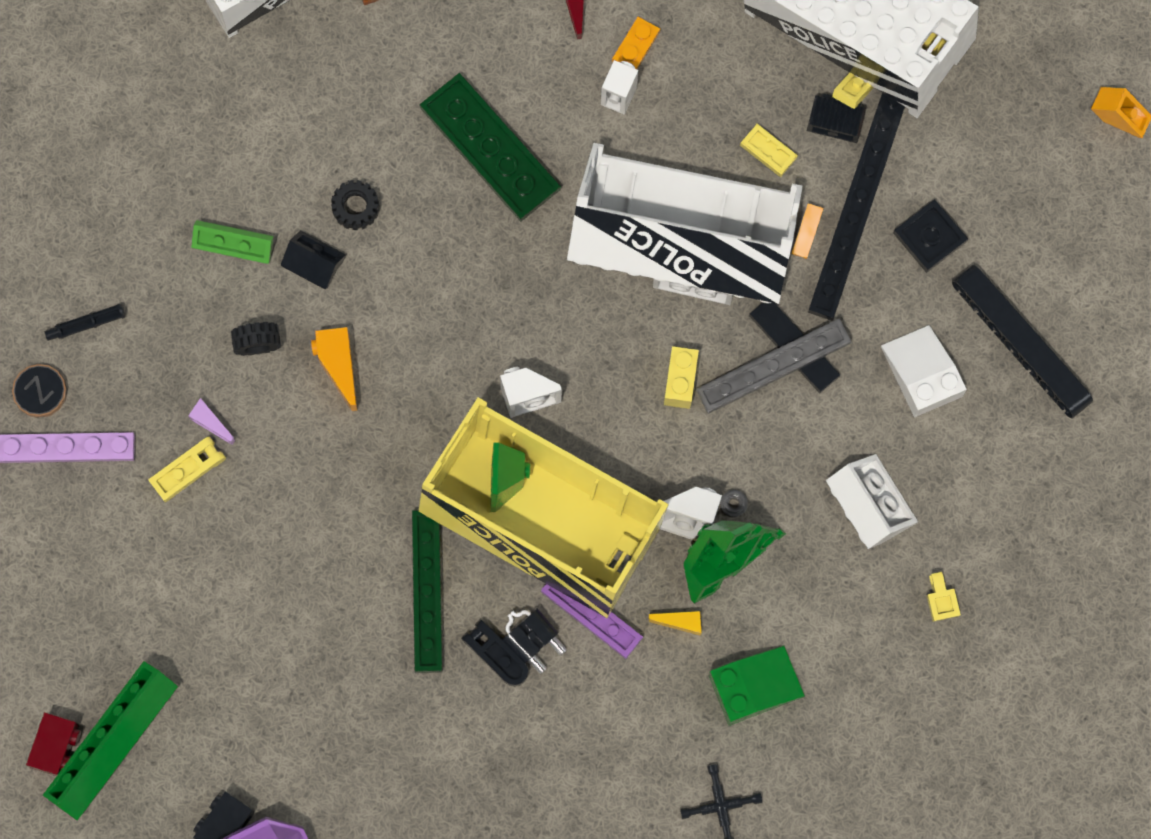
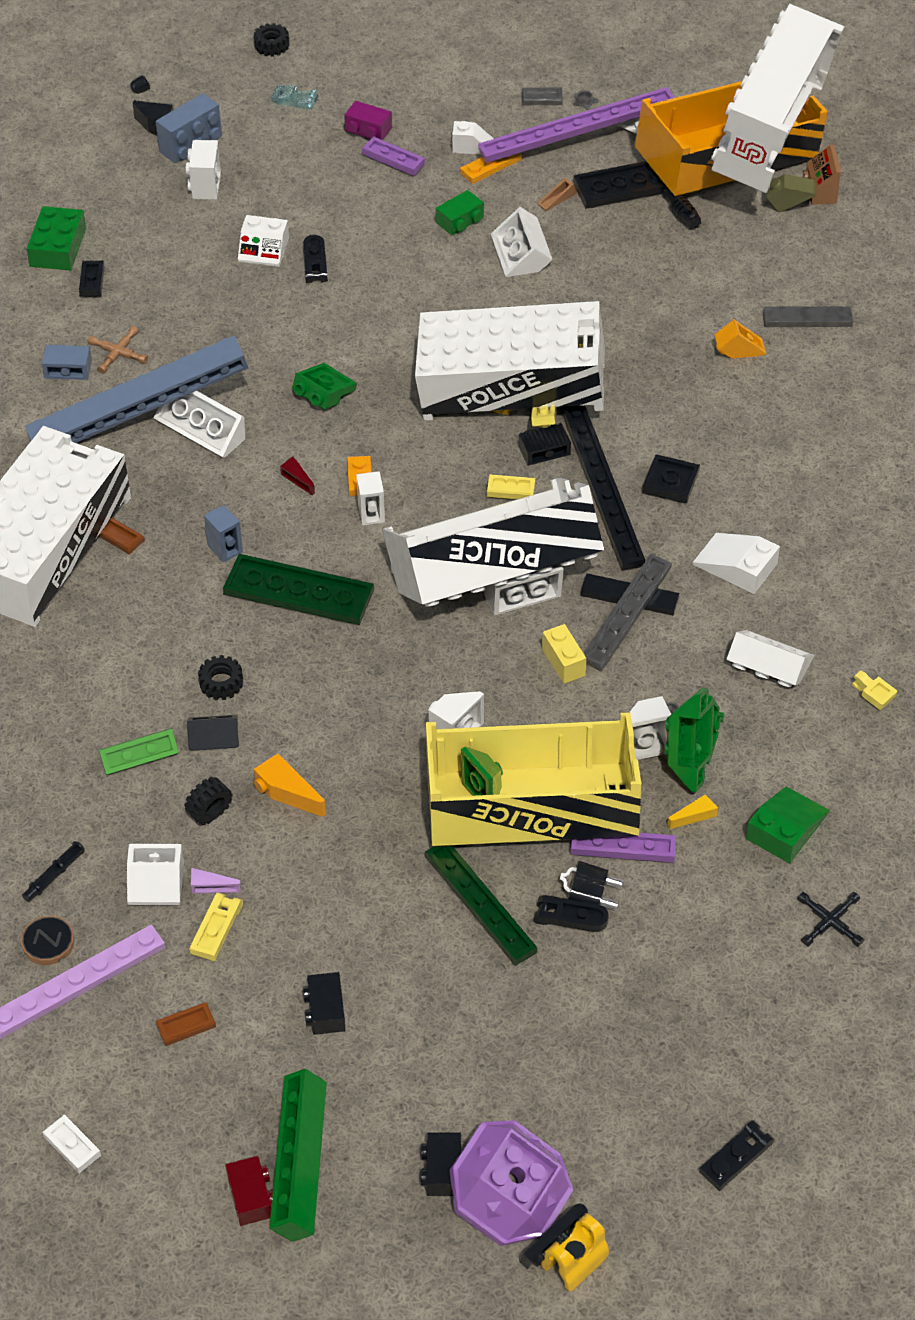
camera: 30 degrees left, 25 degrees down
black beam [952,264,1093,419] -> none
none -> white slope [127,844,184,905]
none -> dark orange tile [155,1002,216,1046]
none -> sand blue brick [204,505,243,563]
none -> black brick [303,972,346,1035]

